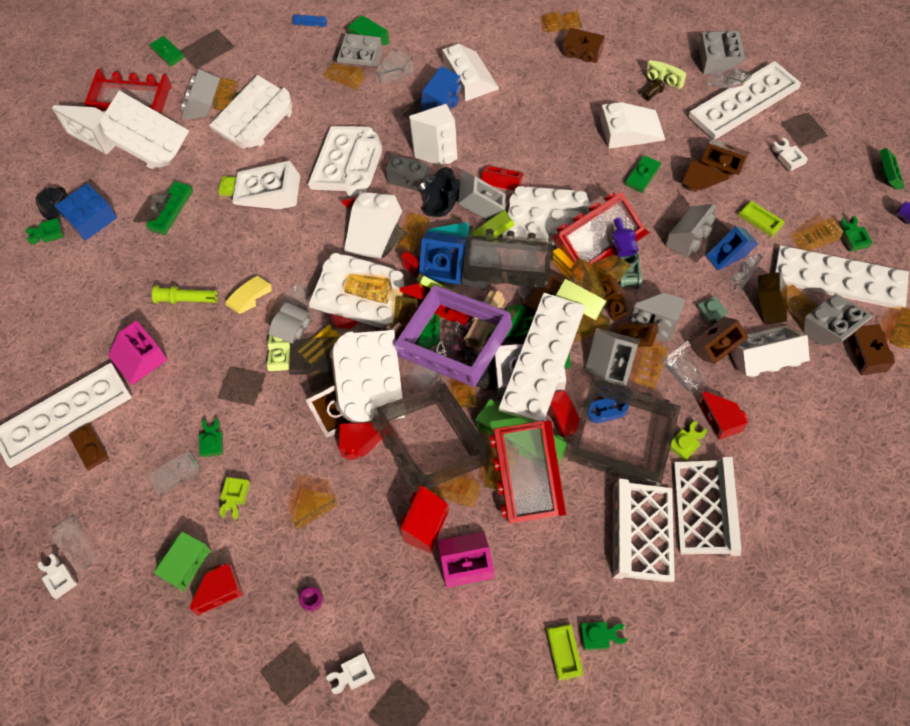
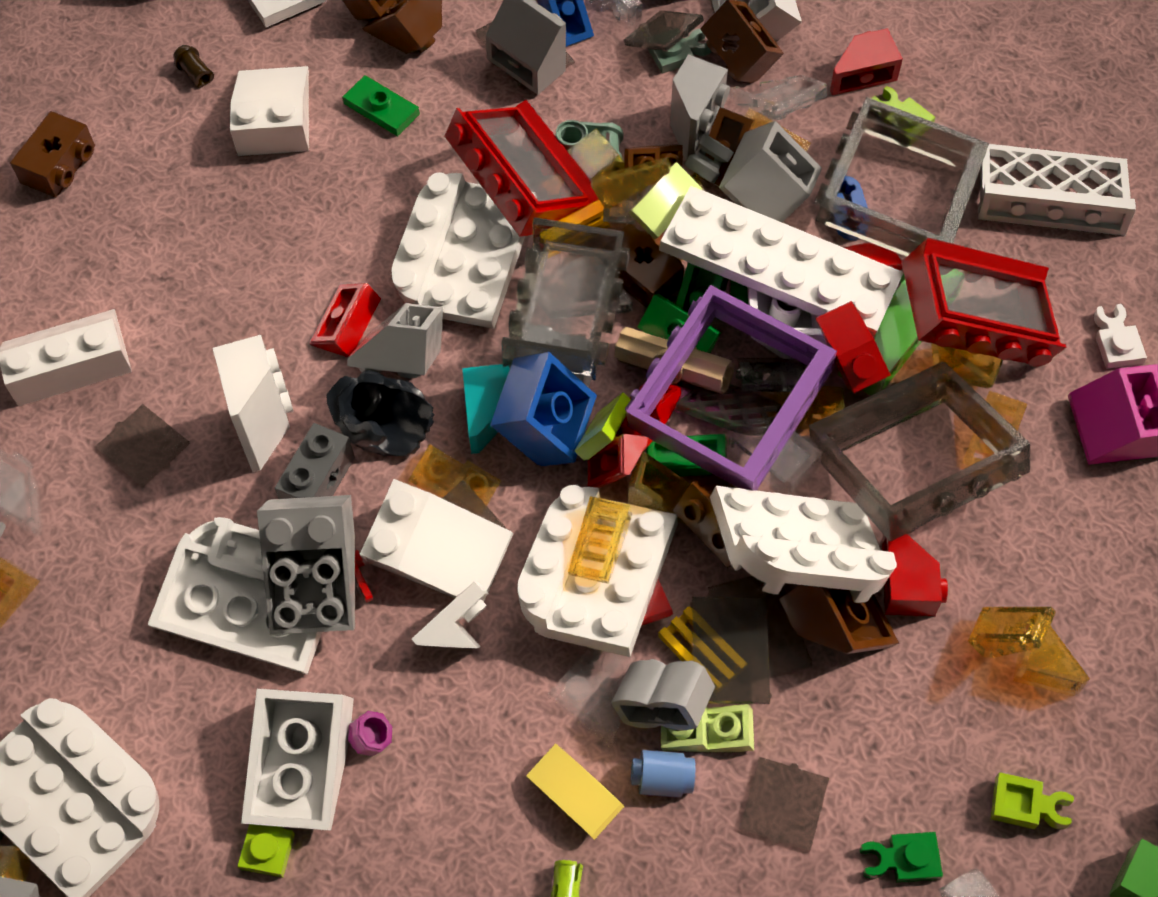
camera: 90 degrees left, 0 degrees up
red slope [399,485,449,553] -> none
red plate [401,251,420,277] -> none
blue brick [420,66,461,112] -> none
lime tile [472,210,515,243] -> none
dark purple piece [611,217,639,257] -> none
yellowish green slope [646,60,686,90] -> none
white fence [675,457,741,556] -> none
none -> light grey slope [257,495,355,635]
none -> magenta tile [348,711,393,756]
none -> white slope [412,581,489,648]
none -> clear smoke piece [623,10,704,51]
none -> medium blue brick [631,750,696,797]
none -> dark grey wheel [684,133,734,184]
none -> red slope [815,301,891,393]
none -> clear yellow slope [968,607,1056,658]
none -> white plate [1094,304,1147,369]

